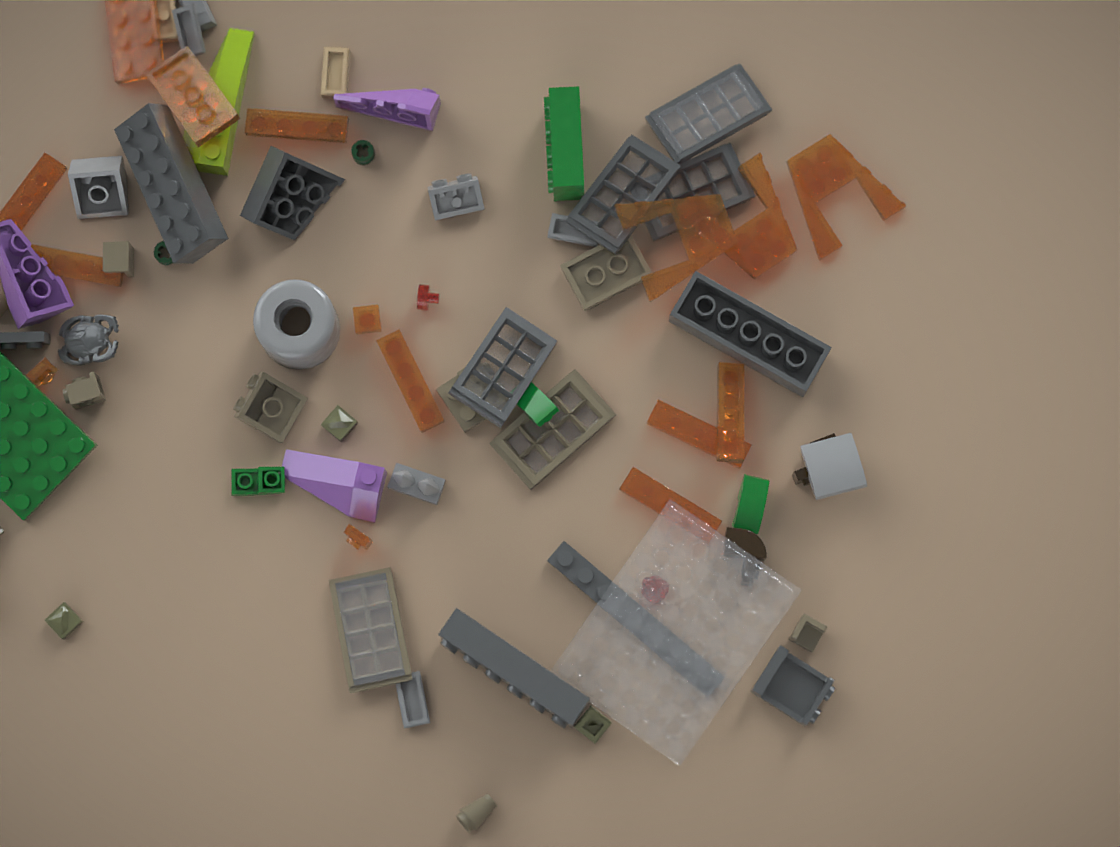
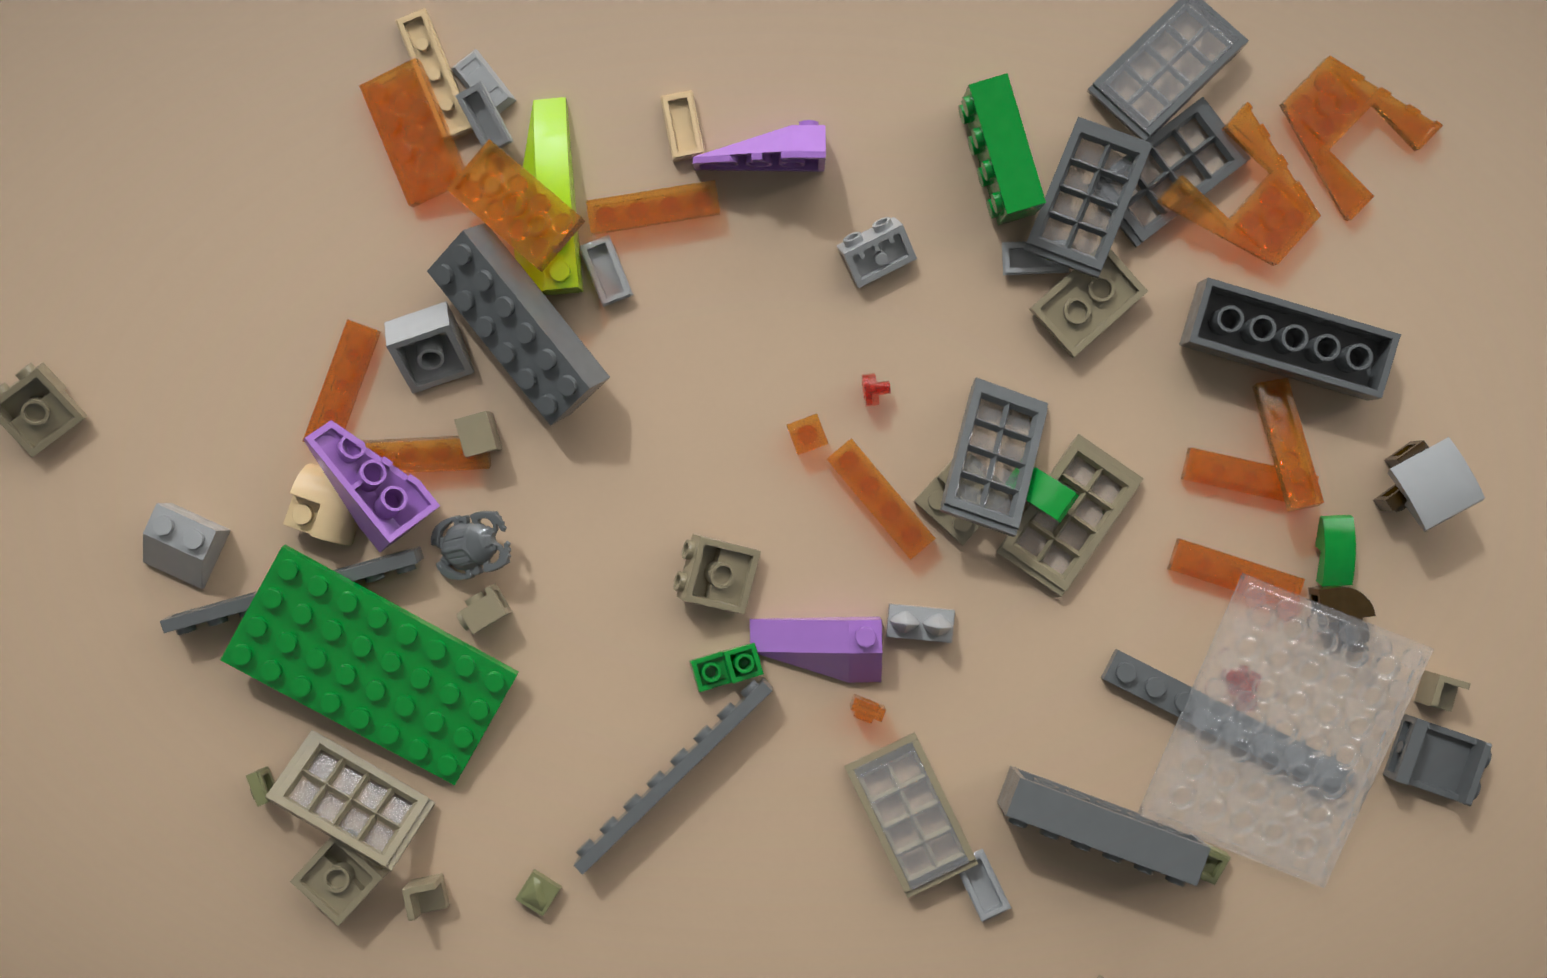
camera: 15 degrees left, 10 degrees up
clear orange plate [26,357,58,387] -> none
dark green bush [153,241,173,265] -> none
dark grey wedge [240,146,345,240] -> none
light grey piece [253,280,340,370] -> none
olive tile [321,405,358,442] -> none
dark green bush [351,140,375,165] -> none
clear orange wing [614,194,738,302] -> none
none -> dark grey plate [573,678,773,875]
none -> light grey tile [579,234,633,307]

